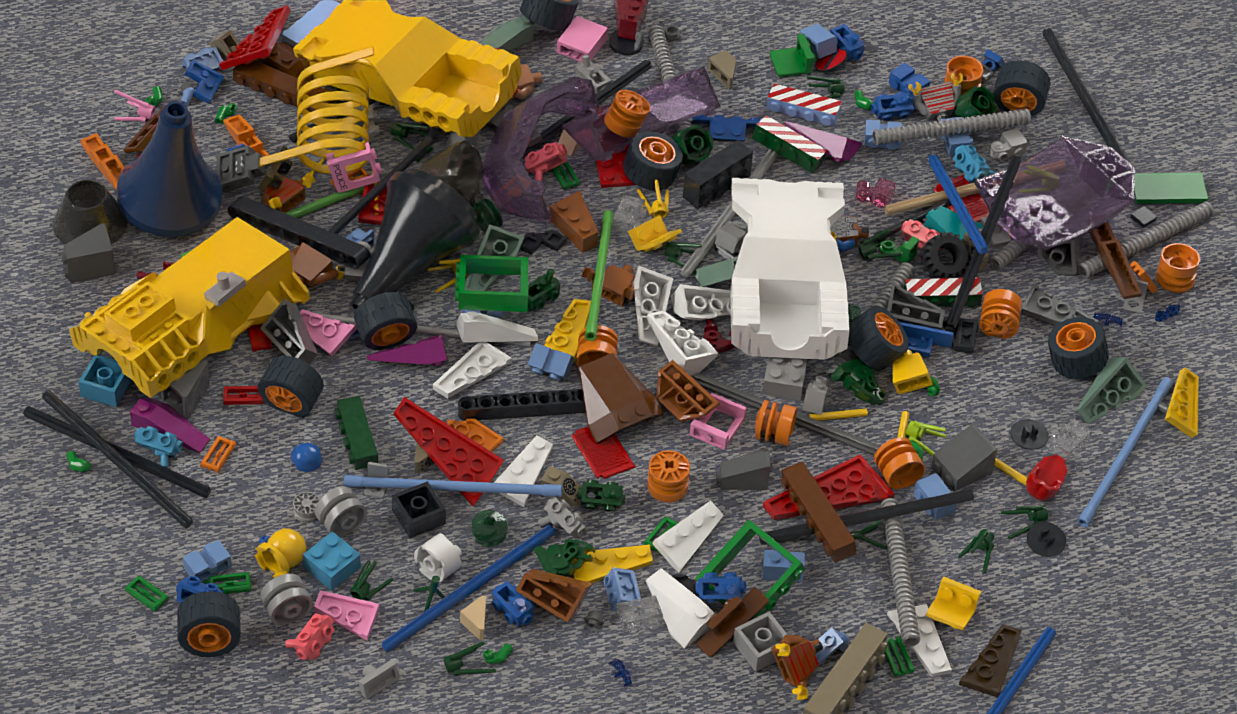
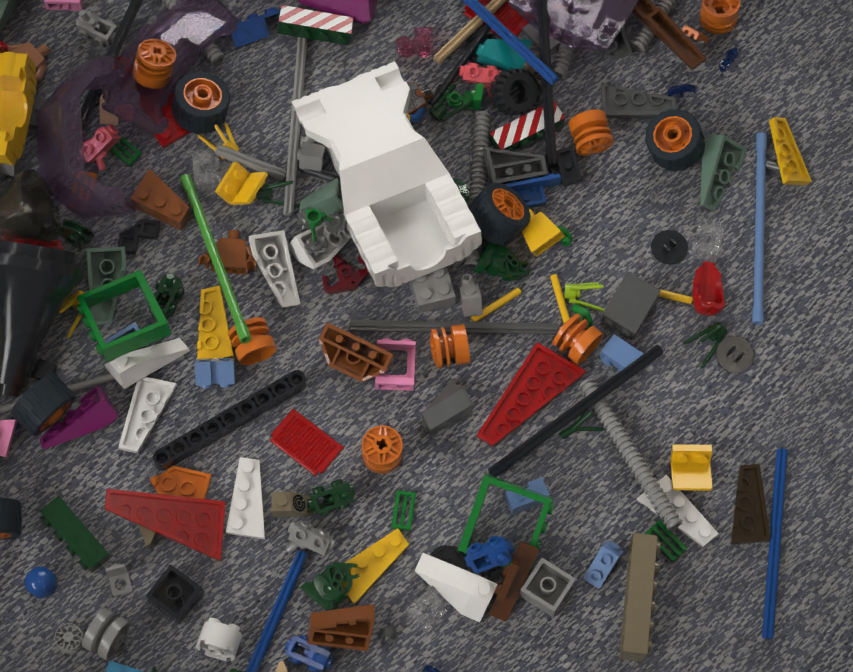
camera: 25 degrees left, 20 degrees up
medium blue piece [344,475,563,497] -> none
clear green piece [471,510,508,547] -> none
reddish brown wedge [579,353,664,444] -> none
medium blue bracket [604,567,642,611] -> none
white wedge [647,311,718,376] -> none
white wing [652,501,724,572] -> none
dark green brick [672,125,714,165] -> none
black brick [683,140,753,209] -> none
torso [771,635,823,700] -> none
reddish brown brick [780,461,857,563] -> none
dark green plant [958,529,994,573] -> none
none -> light grey axle [215,145,286,180]
none -> dark grey plant [297,208,347,256]

